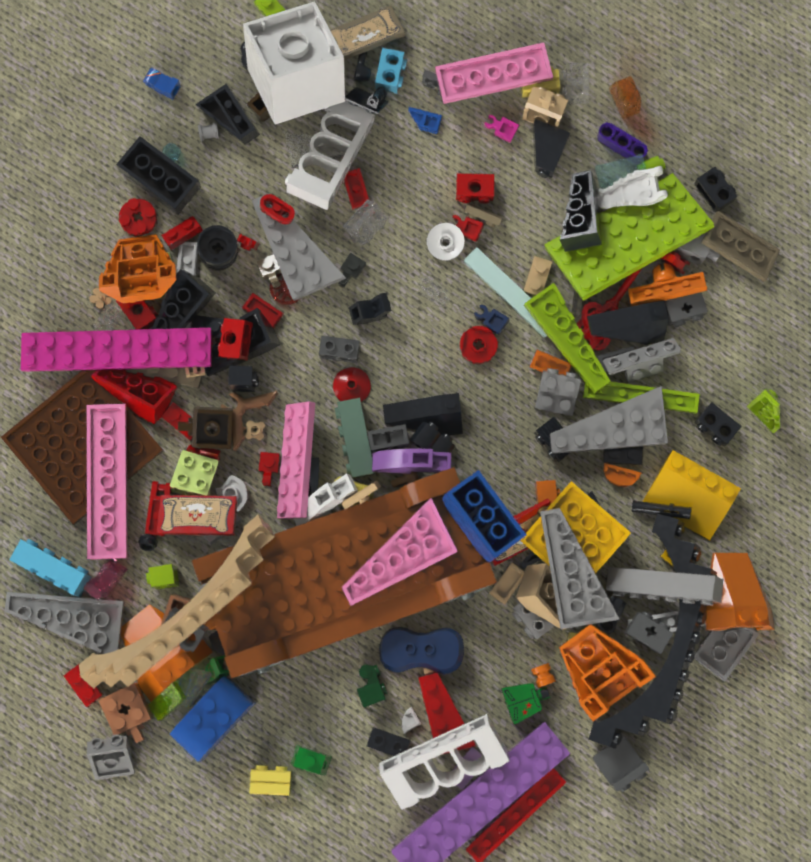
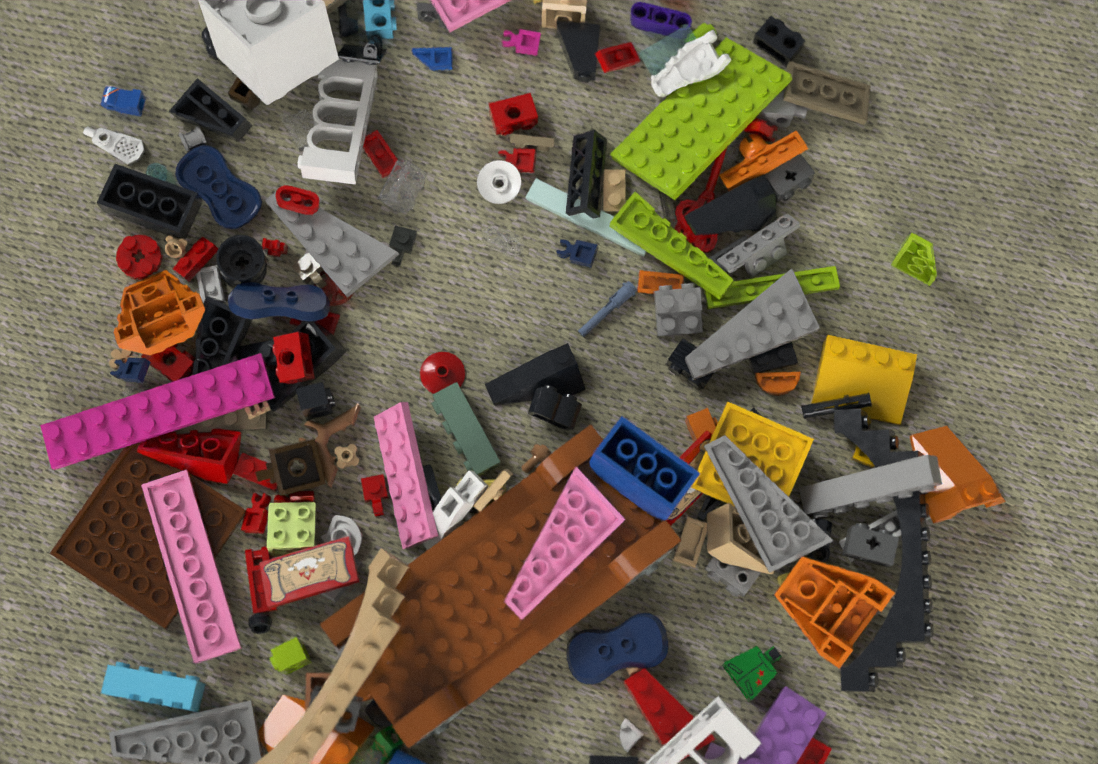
camera: 20 degrees left, 5 degrees down
clear pink brick [83,559,128,600] -> none
dark grey brick [319,335,360,363] -> none
black brick [348,293,391,325] -> none
dark green brick [356,664,388,708] -> none
dark grey brick [367,424,409,454] -> none
medium lavender slope [372,449,451,474] -> none
red plate [459,326,498,364] -> none
orange wheel [531,663,556,688] -> none
black wedge [560,170,602,252] -> none
dark grey bracket [593,736,650,792] -> none
black brick [694,402,742,447] -> none
light grey plate [694,627,759,681] -> none
none -> white piece [83,126,145,165]
none -> dark blue plate [110,357,151,383]
none -> tan plate [165,235,188,258]
none -> dark blue plate [175,146,262,229]
none -> dark blue plate [228,282,330,321]
none -> red plate [241,493,271,534]
none -> black fence [565,129,607,219]
none -> sand blue pin [578,281,637,337]
none -> red plate [595,41,641,73]

